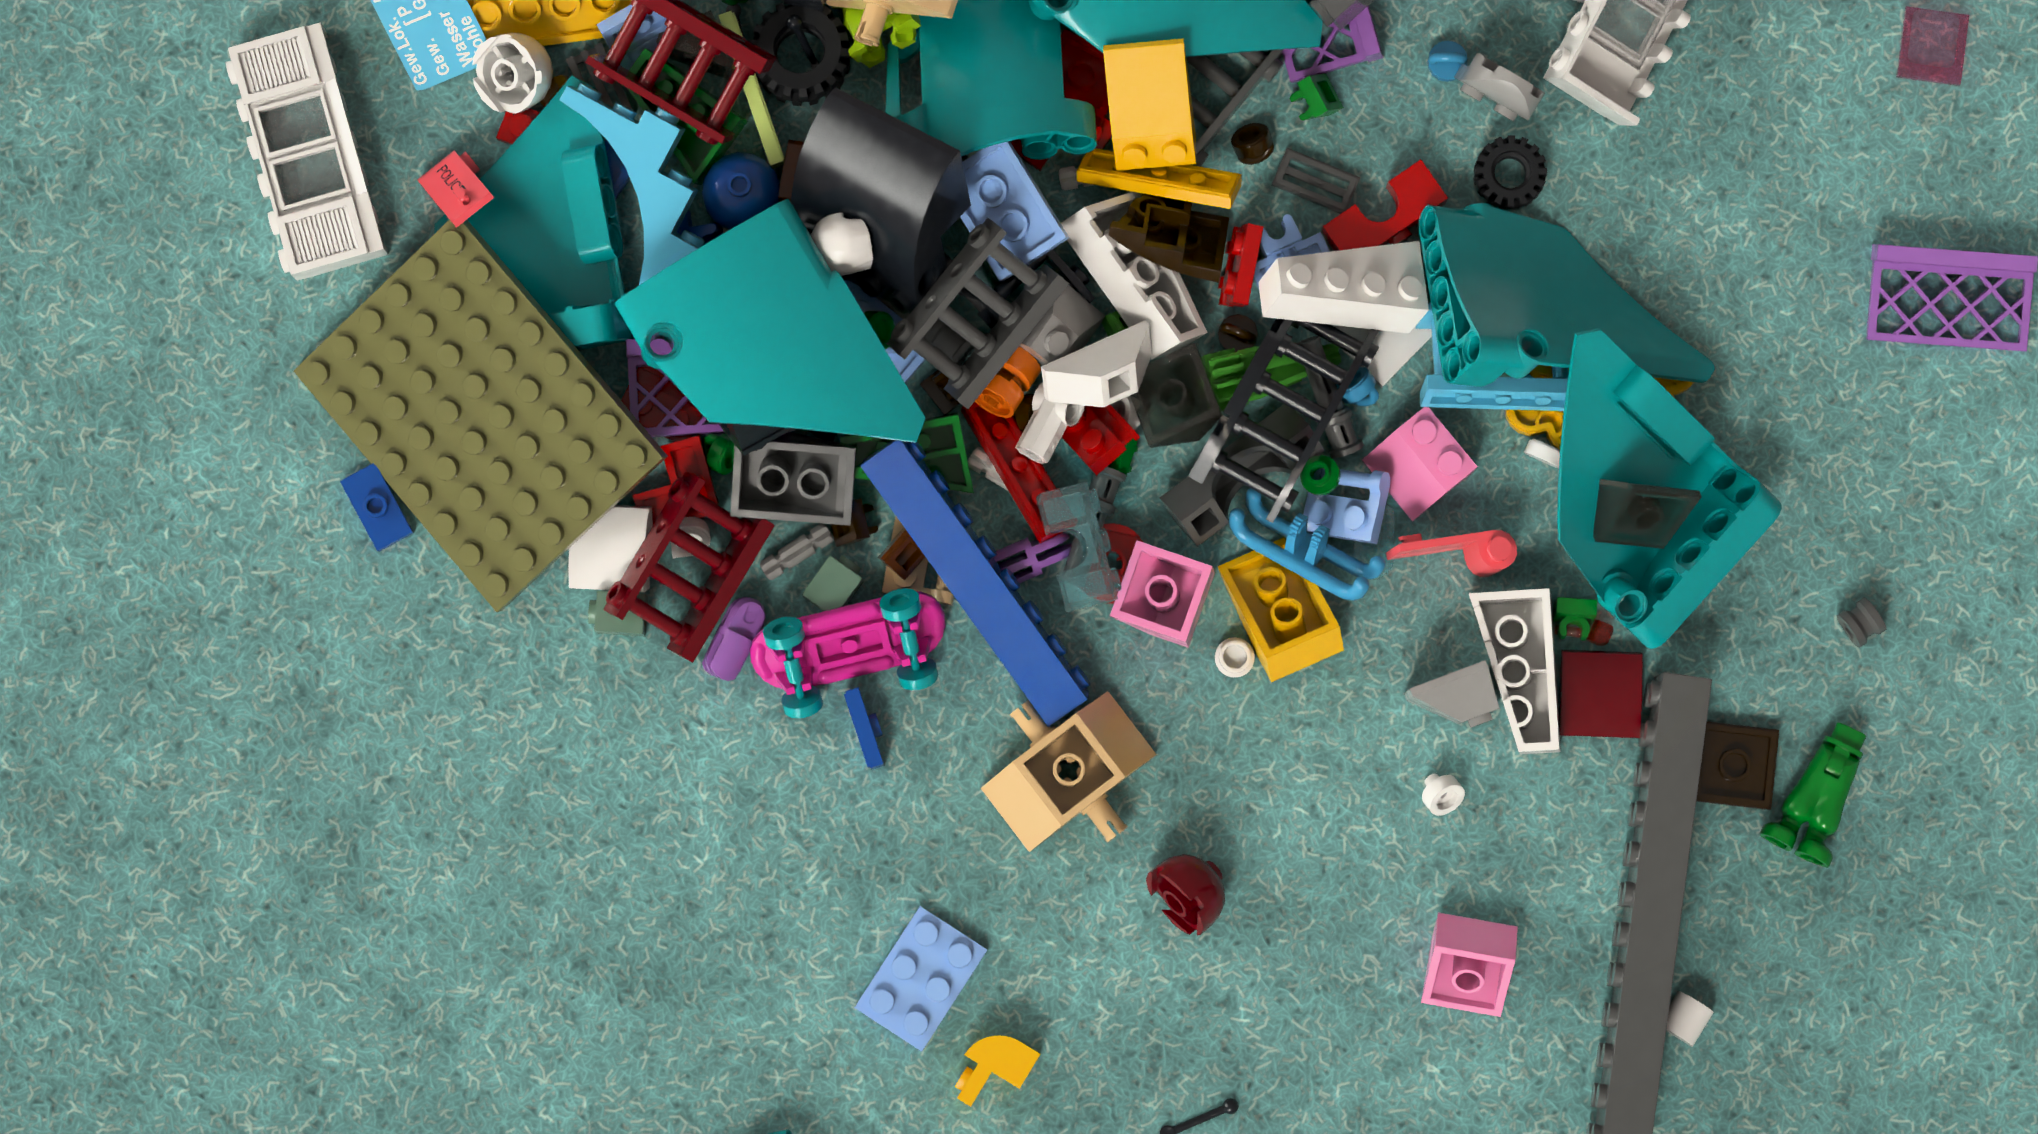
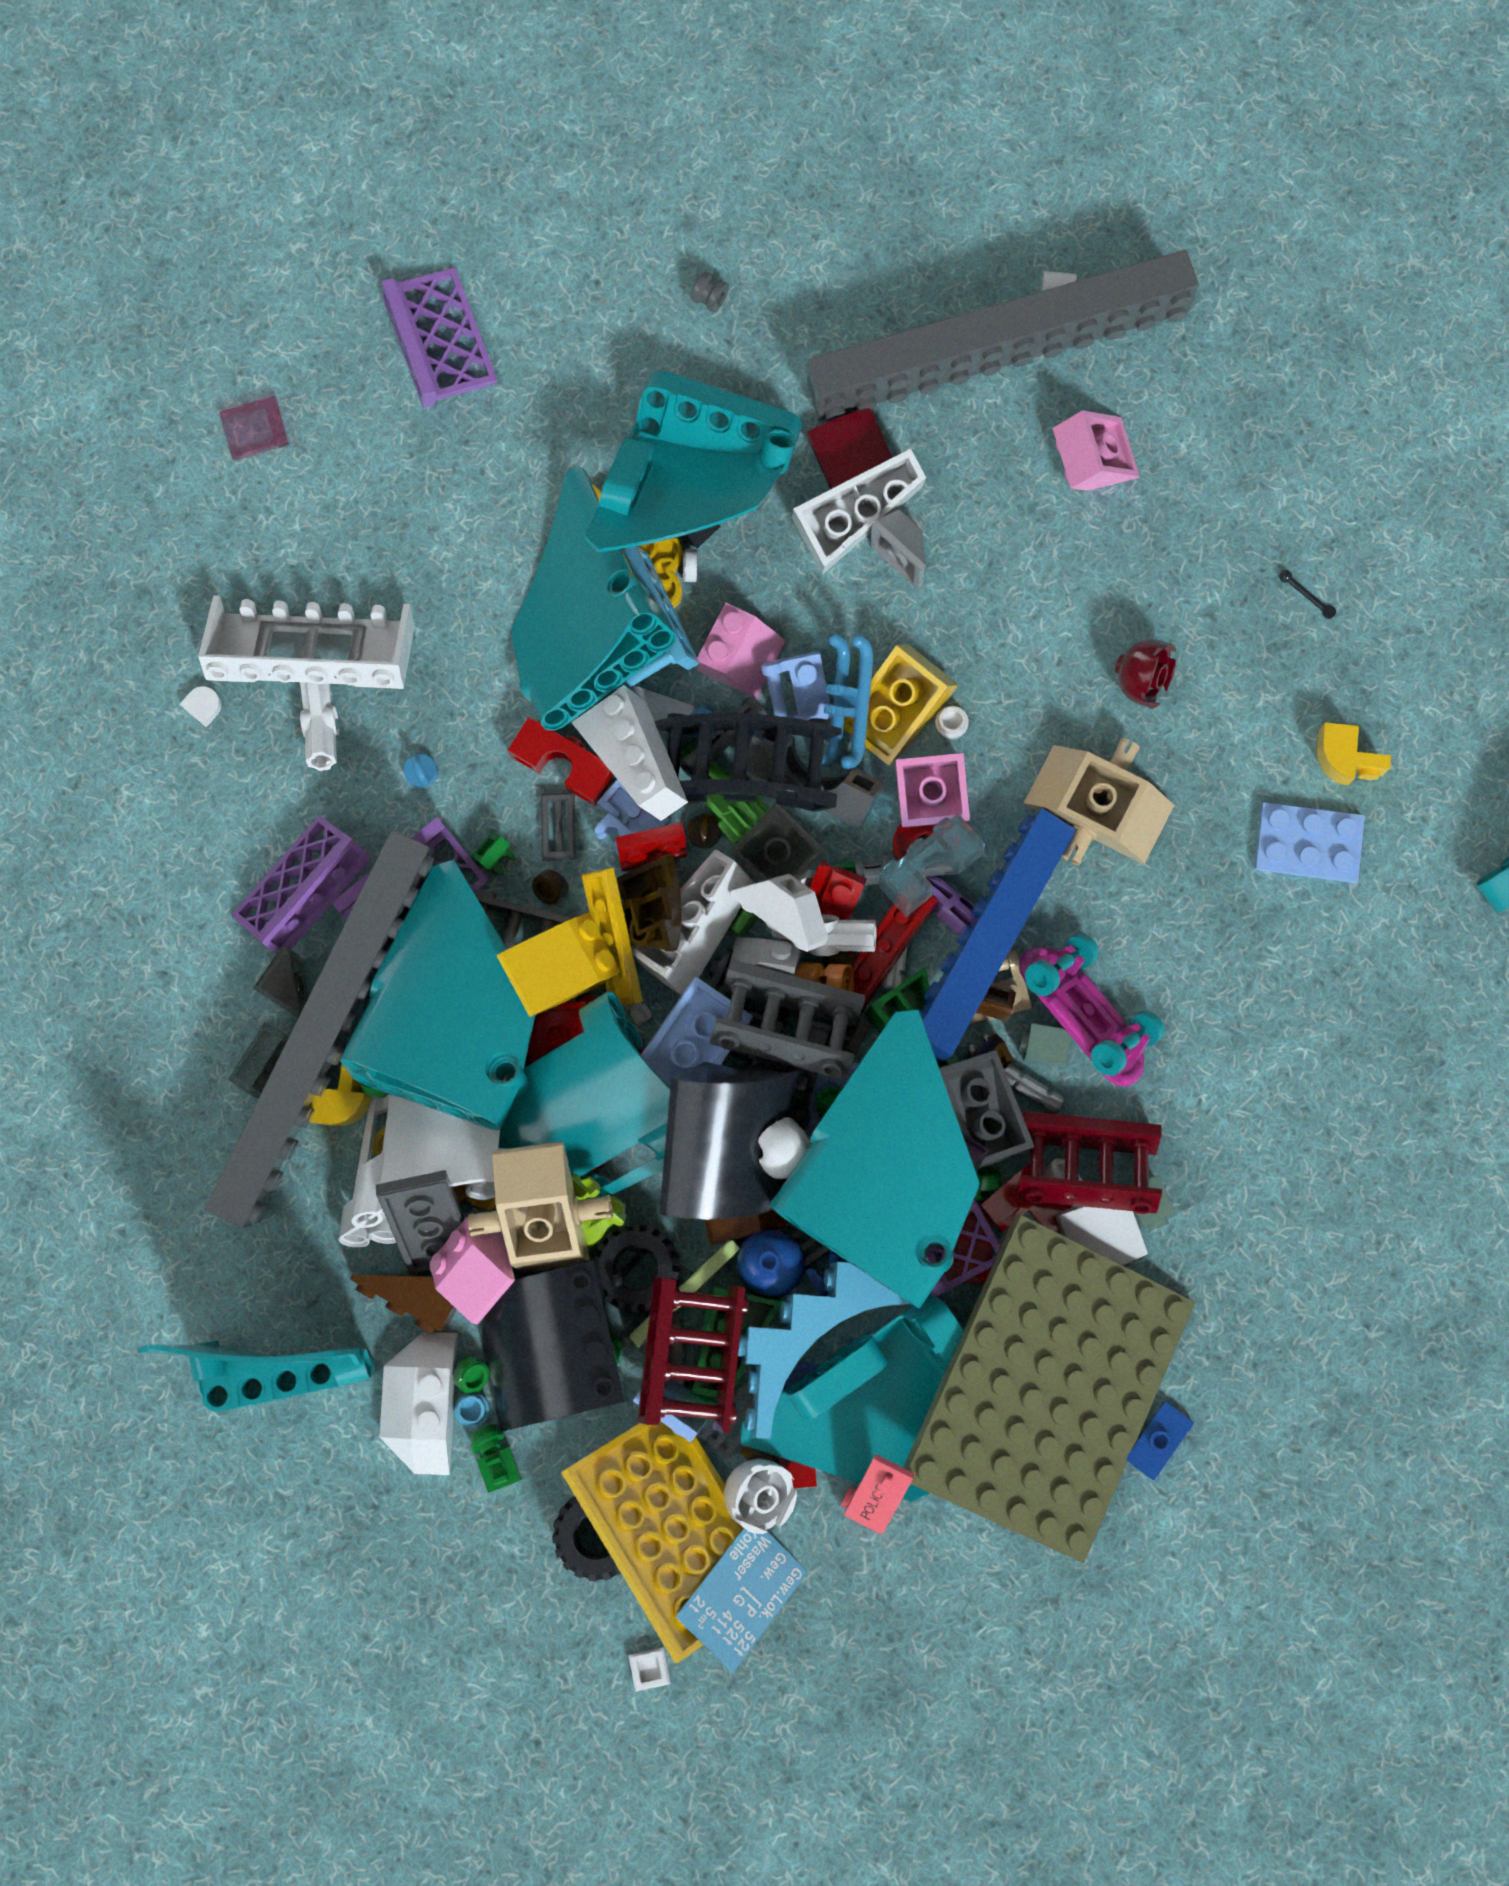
camera: 110 degrees left, 5 degrees down
white window [226,23,389,281] -> none
medium lavender arm [702,597,766,681] -> none
blue plate [844,687,885,770] -> none
green plate [1300,455,1341,495] -> none
coral door [1386,530,1517,577] -> none
white tile [1422,774,1465,816] -> none
light grey slope [1454,53,1545,122] -> none
black tyre [1473,135,1547,211] -> none
green tile [1552,597,1597,641] -> none
clear red hand [1555,619,1614,646] -> none
clear smoke slope [1593,479,1702,549] -> none
dark brown tile [1696,722,1779,810] -> none
green piece [1759,722,1867,868] -> none

